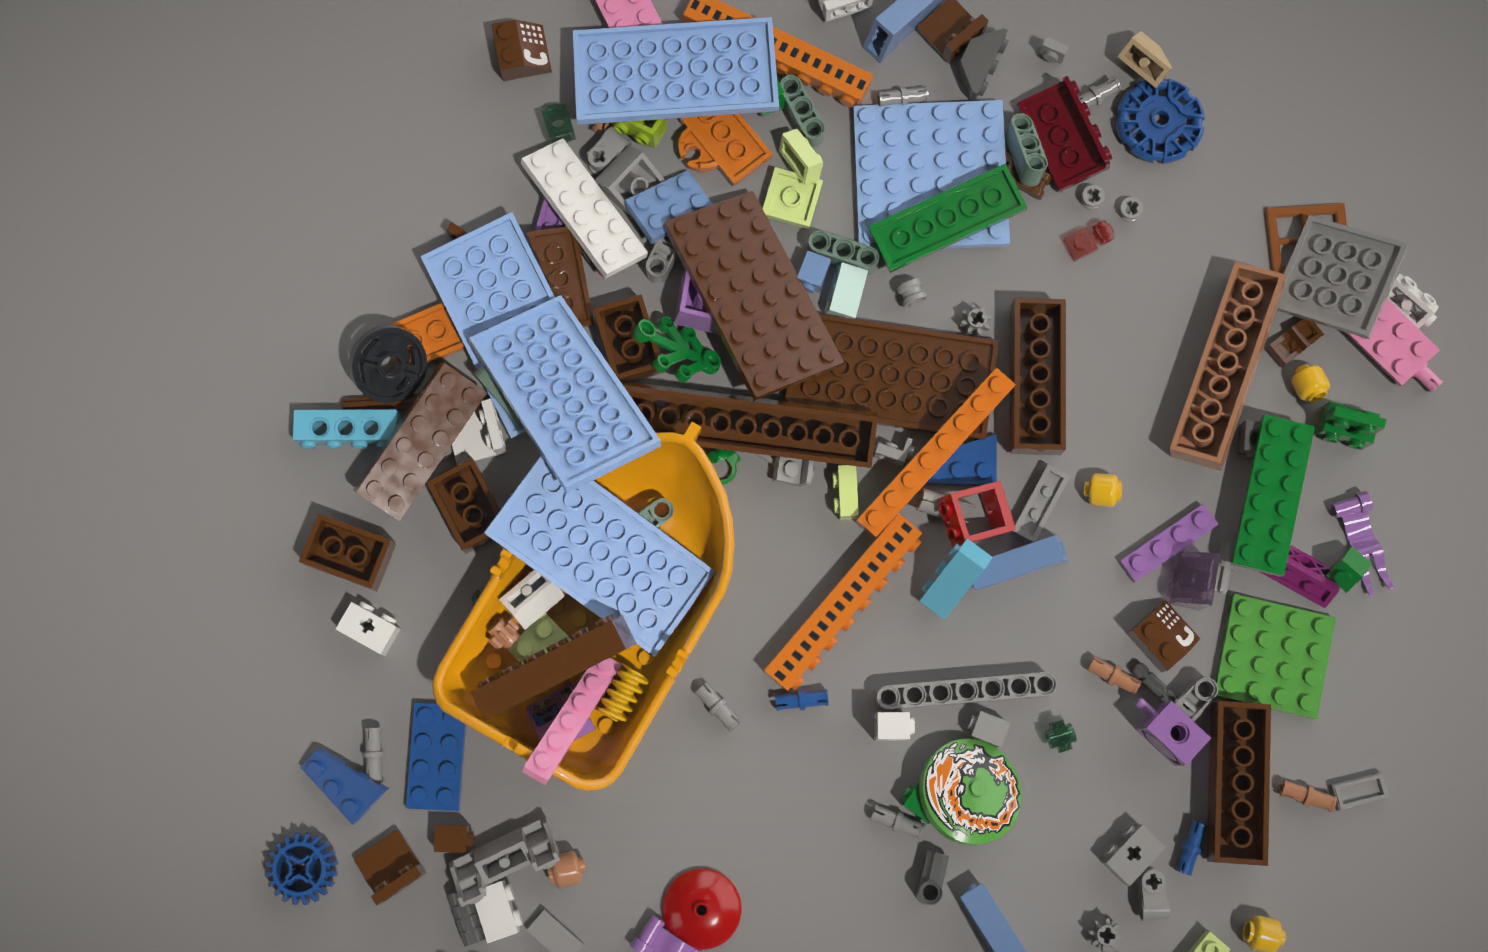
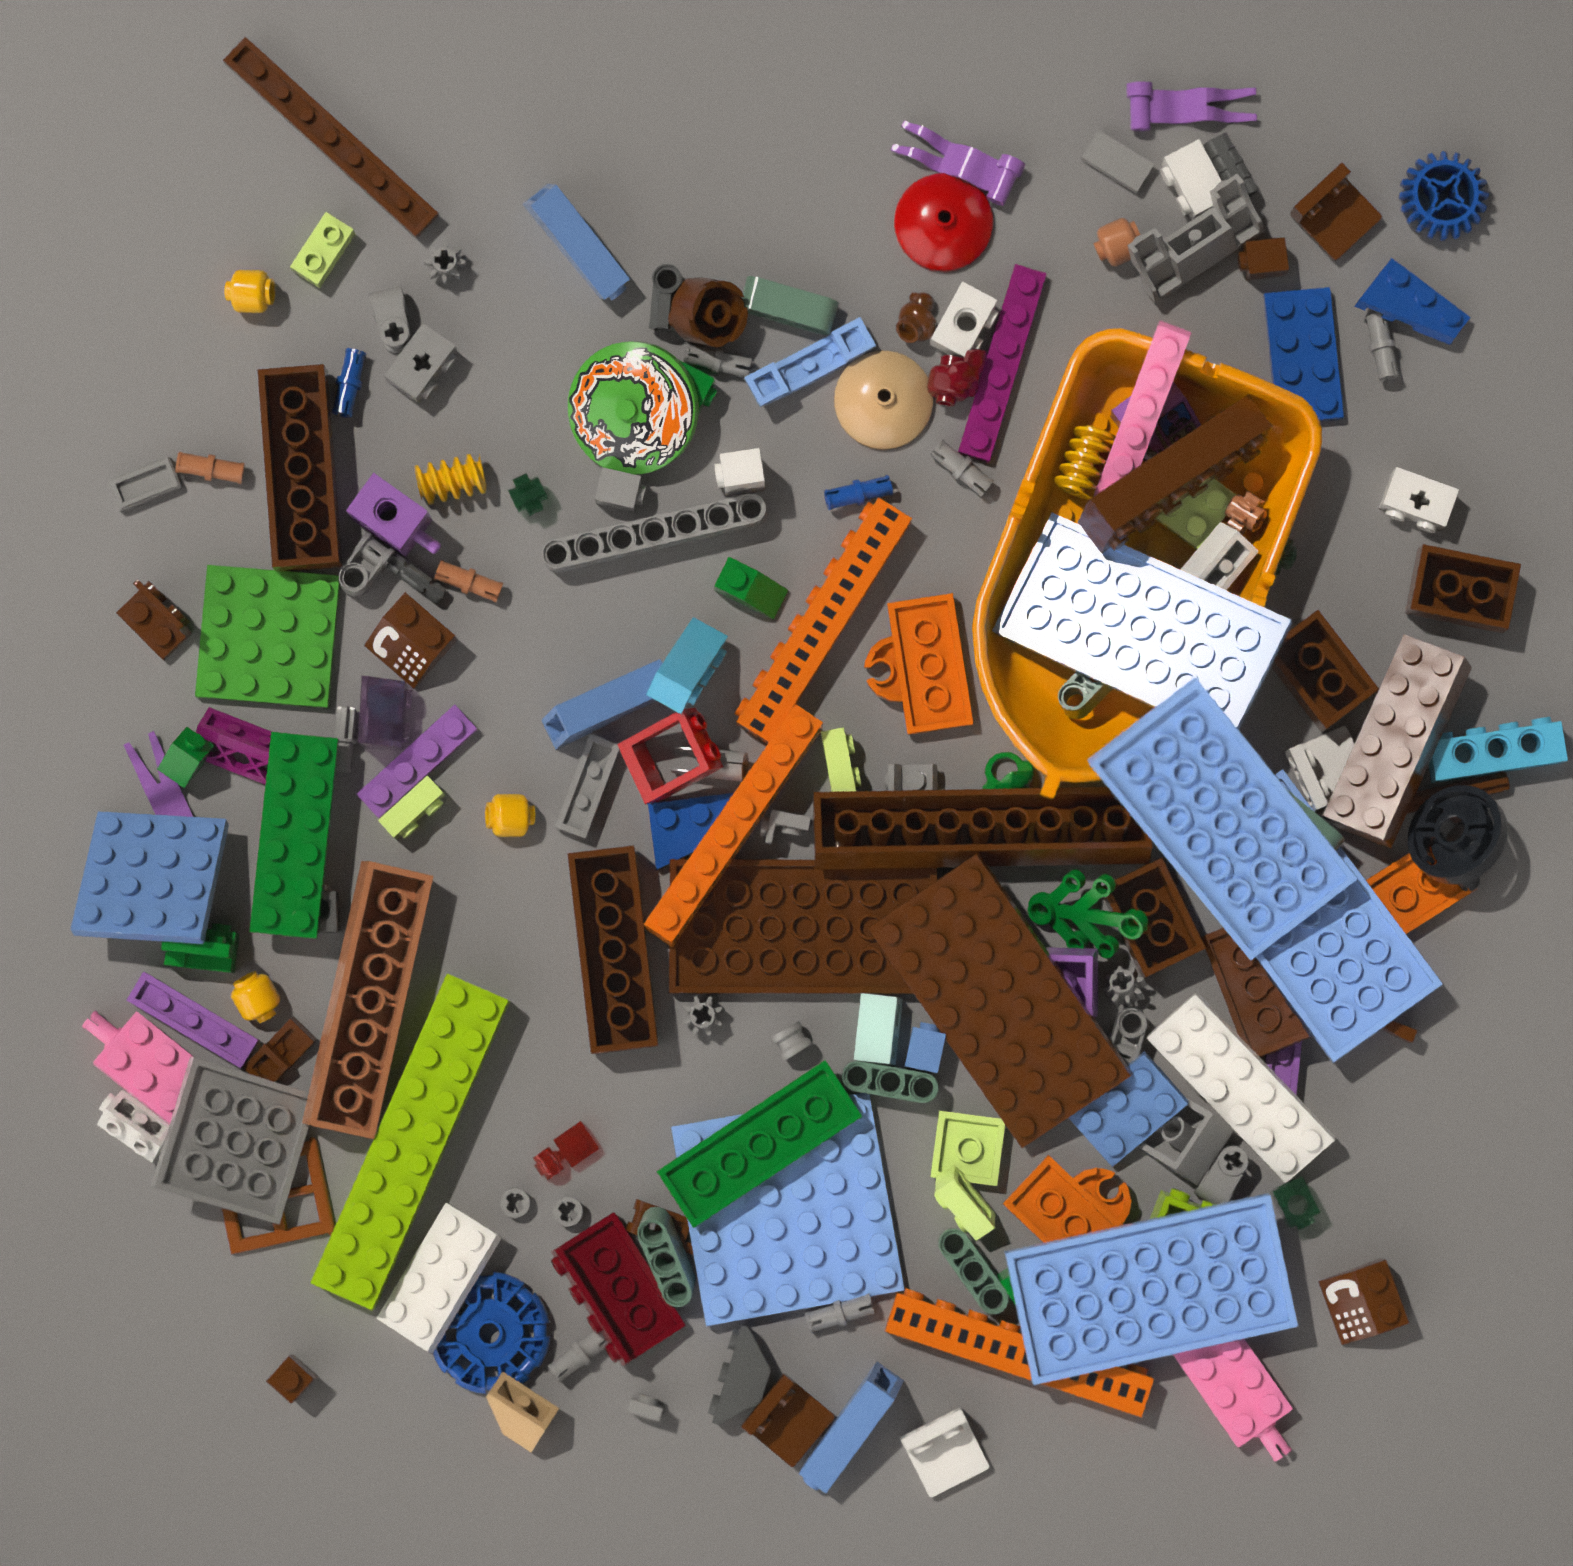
camera: 170 degrees right, 5 degrees up
none -> medium blue plate [70,811,229,944]
none -> reddish brown bracket [116,579,192,661]
none -> medium lavender plate [126,971,259,1069]
none -> reddish brown brick [266,1354,318,1404]
none -> lime brick [310,973,511,1310]
none -> white plate [376,1203,502,1354]
none -> yellowish green piece [378,775,445,840]
none -> yellow piece [414,453,487,505]
none -> reddish brown brick [668,277,748,347]
none -> green slope [714,557,788,620]
none -> sand green beam [742,276,839,335]
none -> light blue slope [744,317,876,407]
none -> tan dish [834,351,933,450]
none -> orange plate [864,593,973,735]
none -> reddish brown animal [896,292,937,343]
none -> dark red head [927,349,987,407]
none -> white brick [930,281,999,359]
none -> magenta plate [958,264,1047,463]
none -> light grey gear [1104,966,1147,1008]

